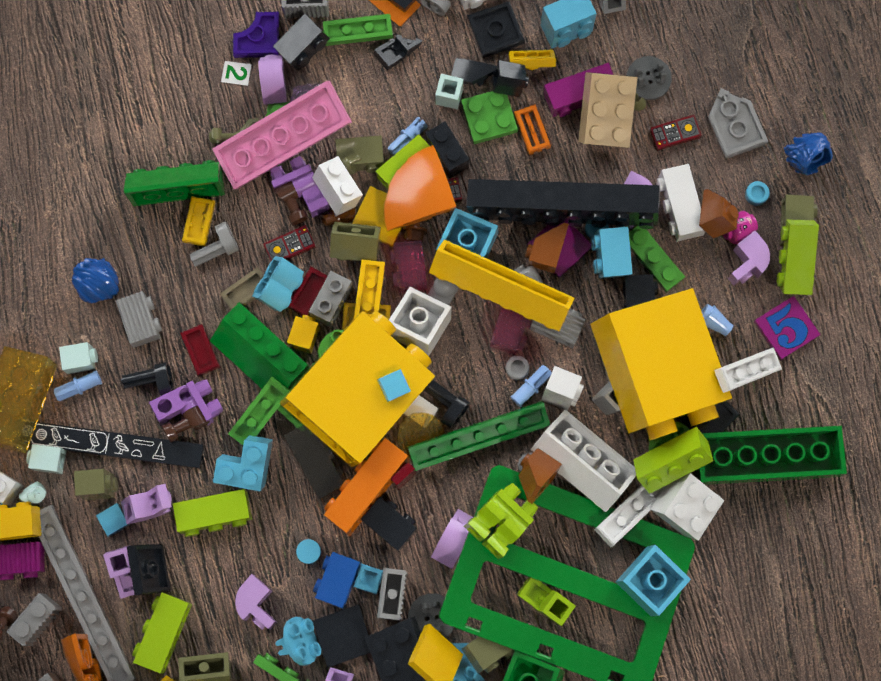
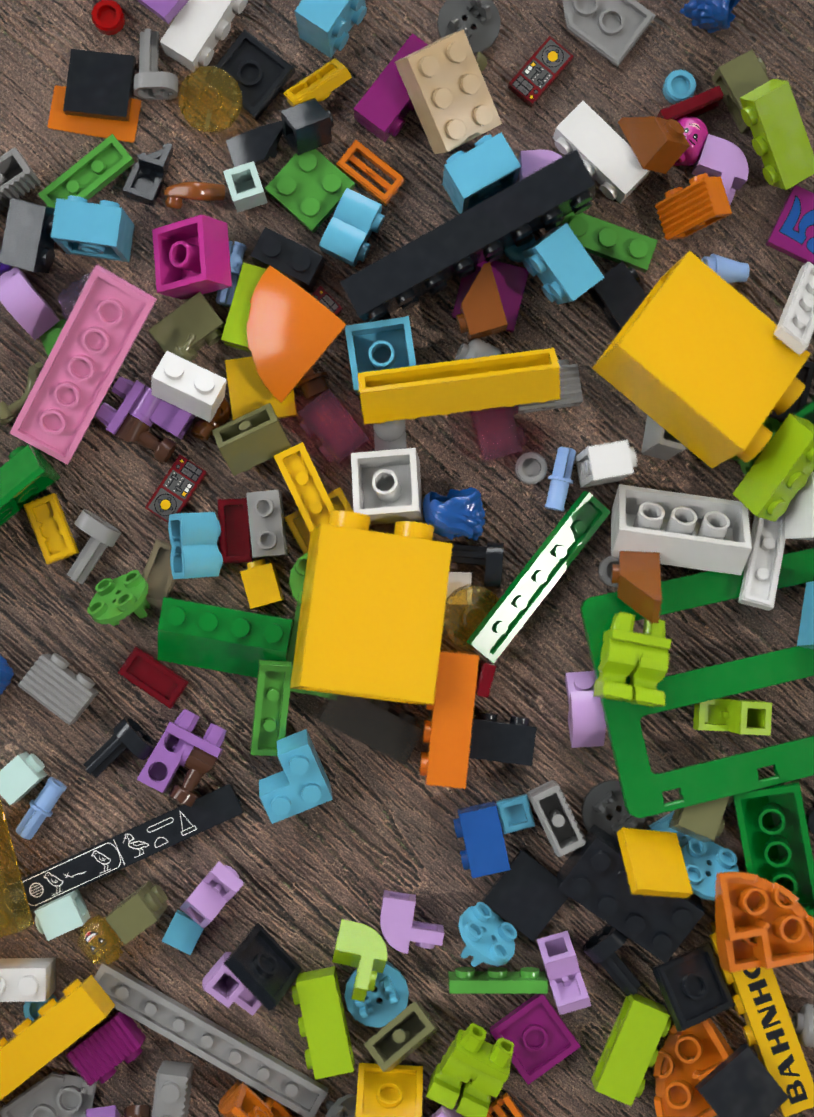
camera: 40 degrees left, 10 degrees up
light aqua piece [19,481,47,505] -> none
lime brick [173,489,252,537] -> none
medium azure tile [296,539,321,564] -> none
medium azure tile [377,369,411,402] -> none
none -> medium azure brick [51,196,135,262]
none -> clear yellow head [77,915,124,965]
none -> bright green plate [87,570,150,626]
none -> dark pink brick [152,214,232,300]
none -> dark orange arm [163,181,226,209]
none -> clear yellow tile [178,66,242,133]
none -> medium azure brick [319,188,385,267]
none -> lime brick [332,919,387,1002]
none -> medium azure plate [344,961,409,1028]
none -> blue hair [422,487,486,540]
none -> medium azure brick [442,132,521,214]
none -> orange brick [655,173,732,240]
none -> dark red tile [657,85,724,120]

